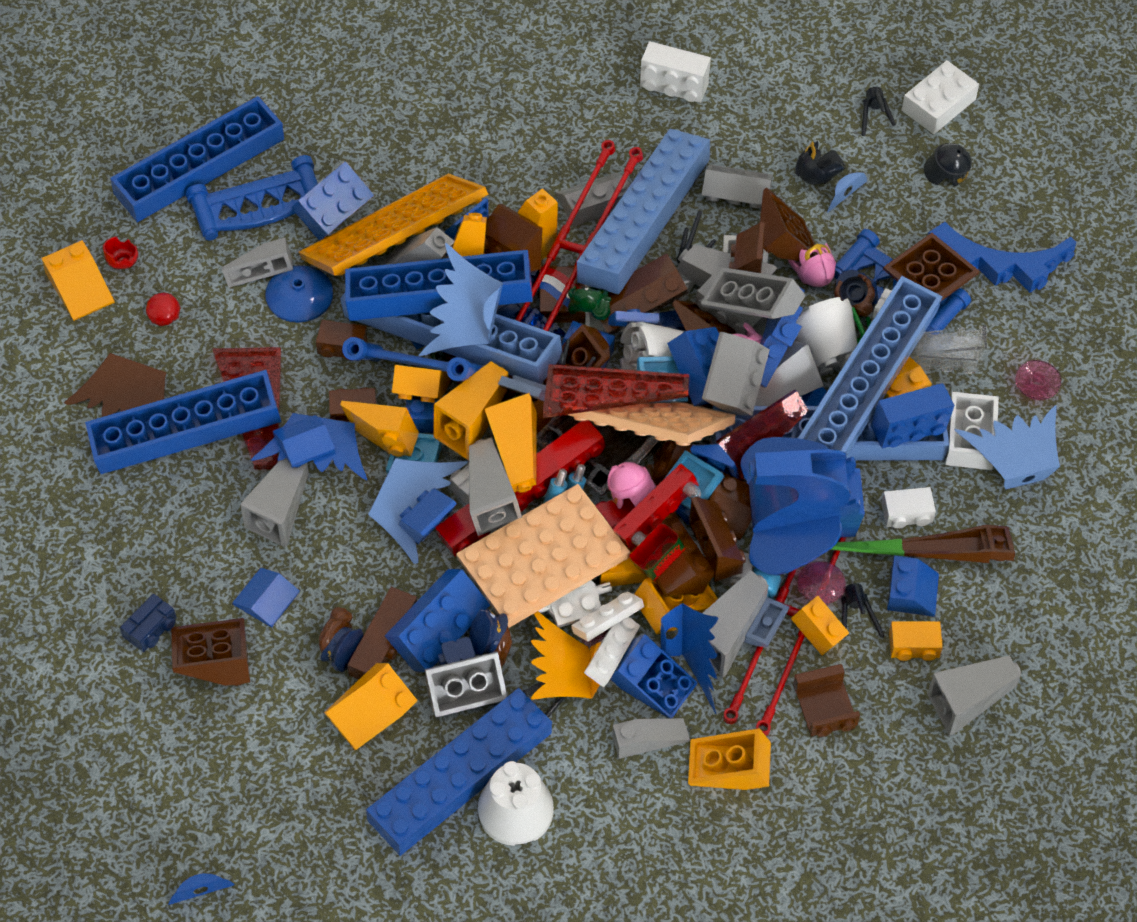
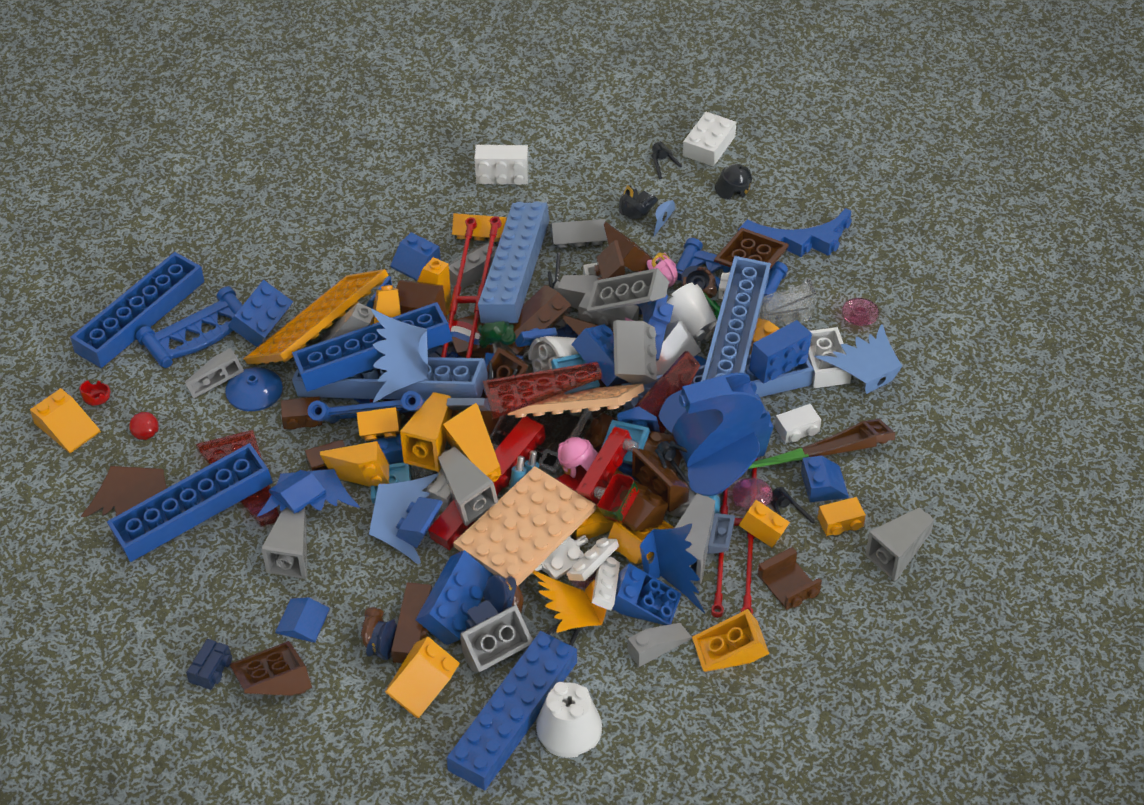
camera: 15 degrees left, 10 degrees down
none -> blue slope [390,232,441,281]
none -> light orange slope [452,213,507,242]
none -> black plant [655,440,689,484]

